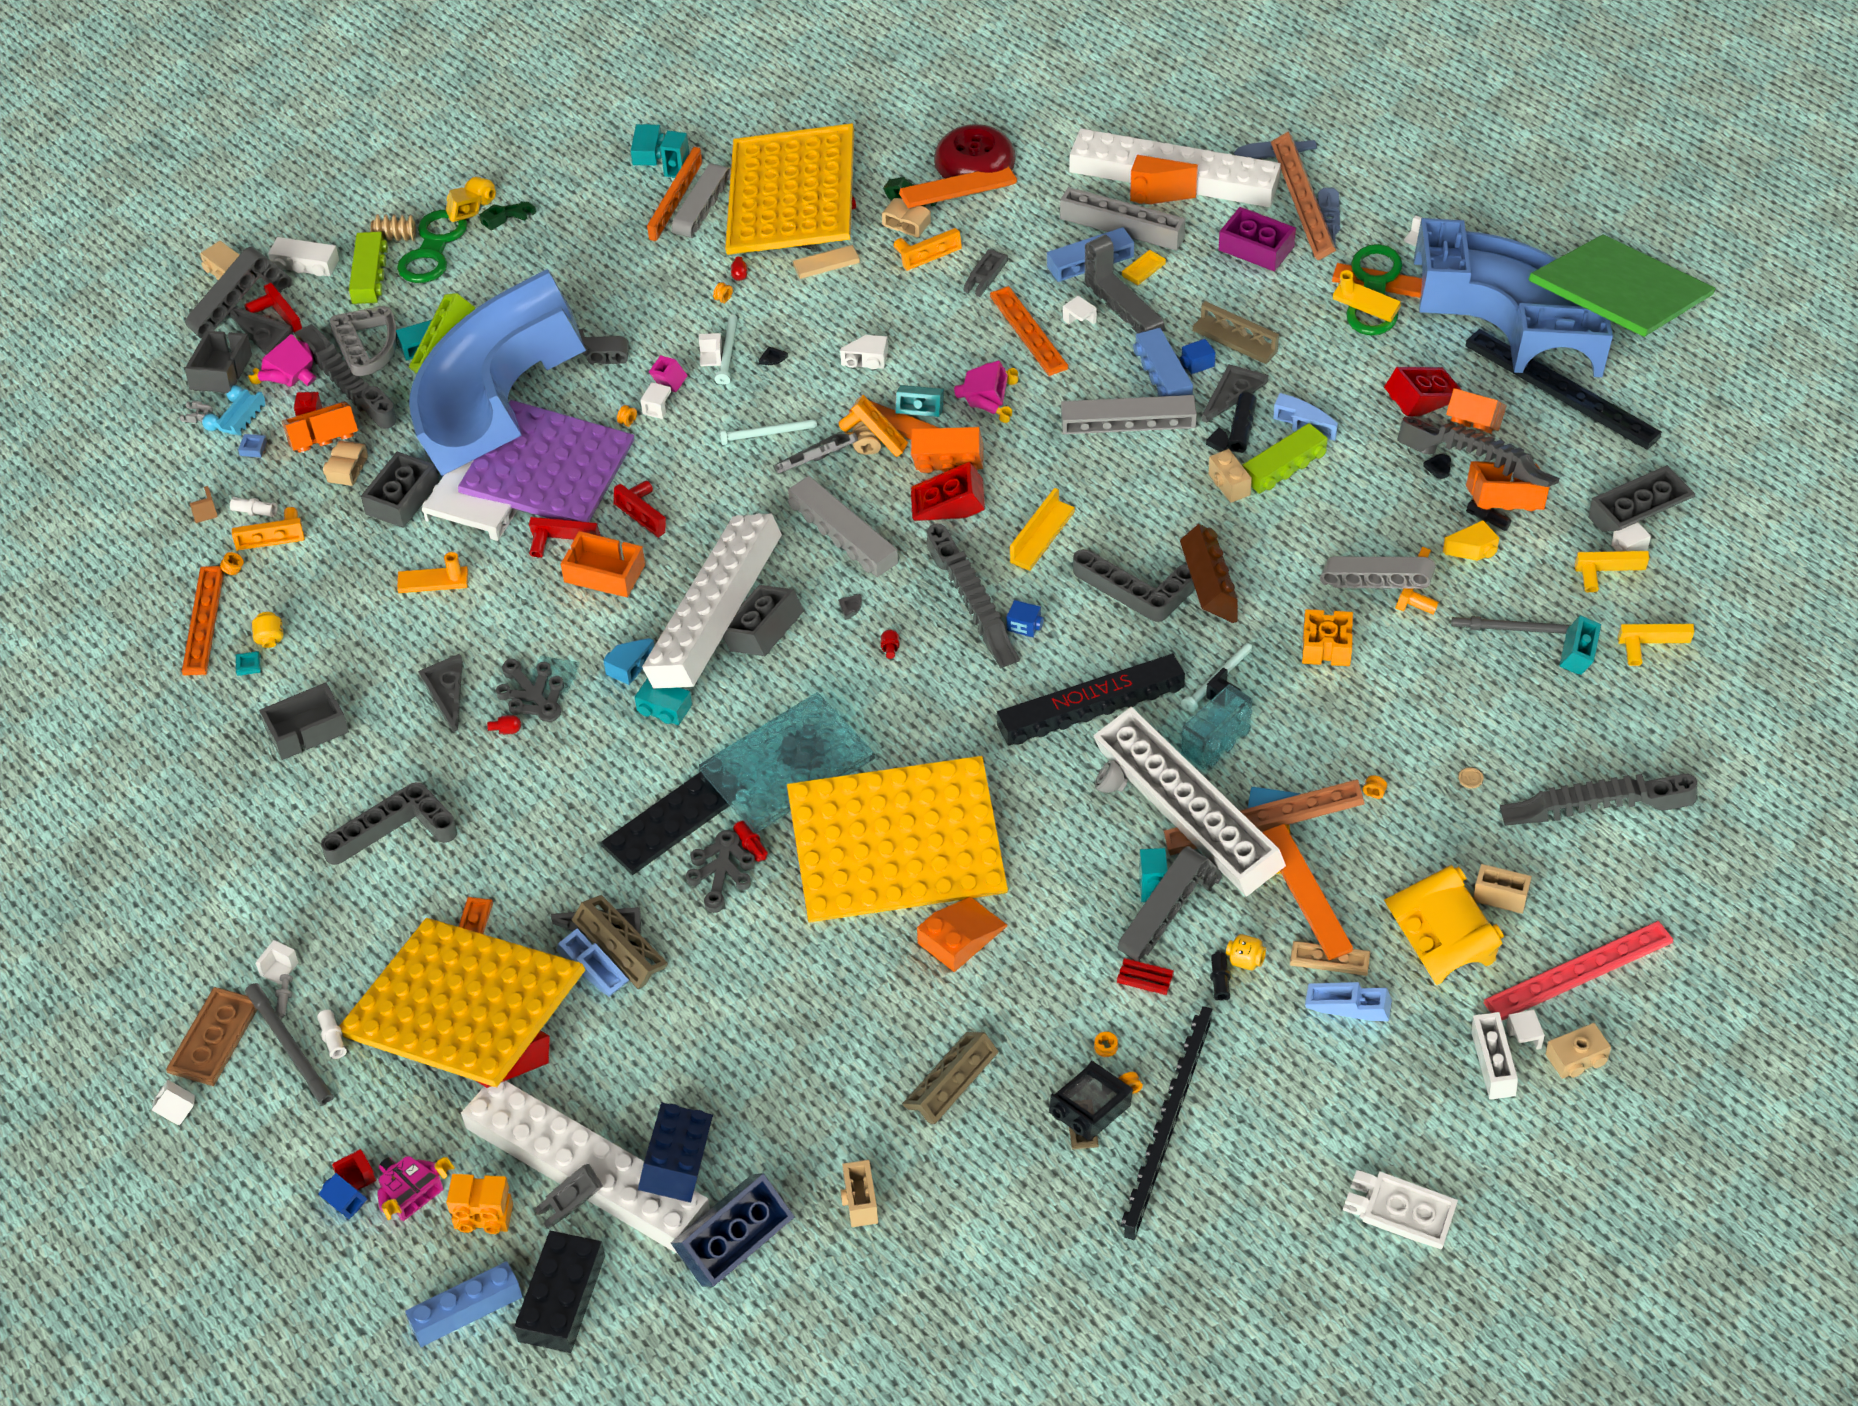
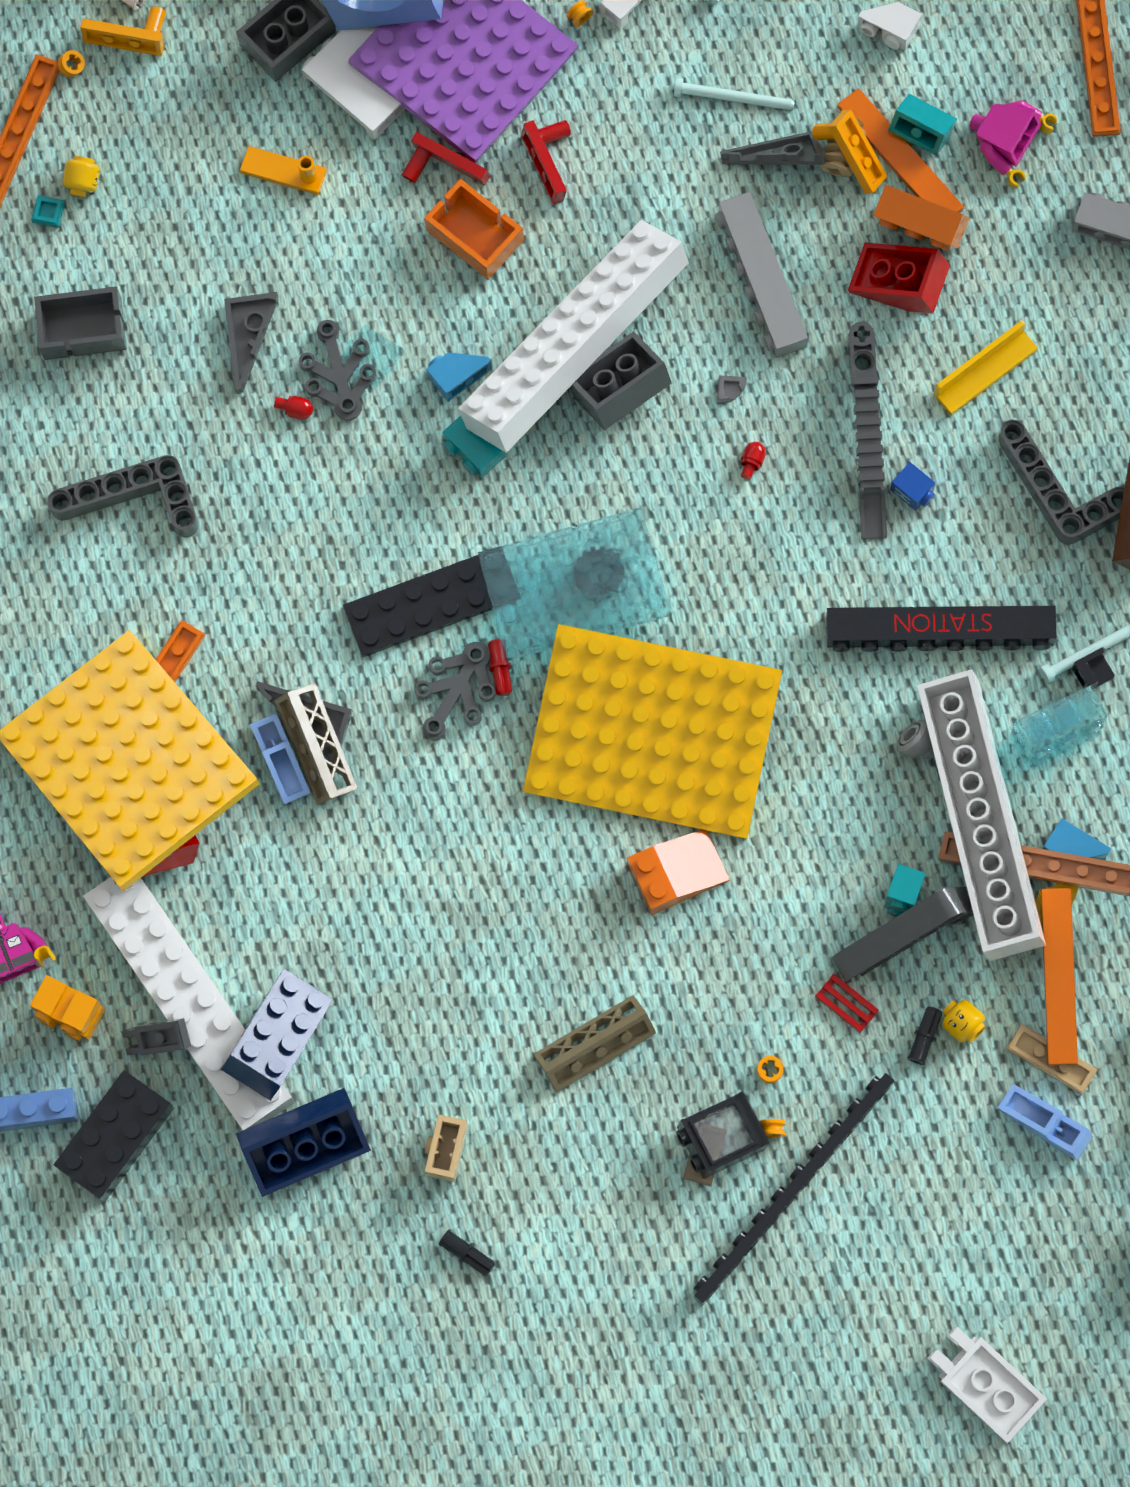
camera: 25 degrees right, 25 degrees up
none -> black axle [439,1229,495,1276]

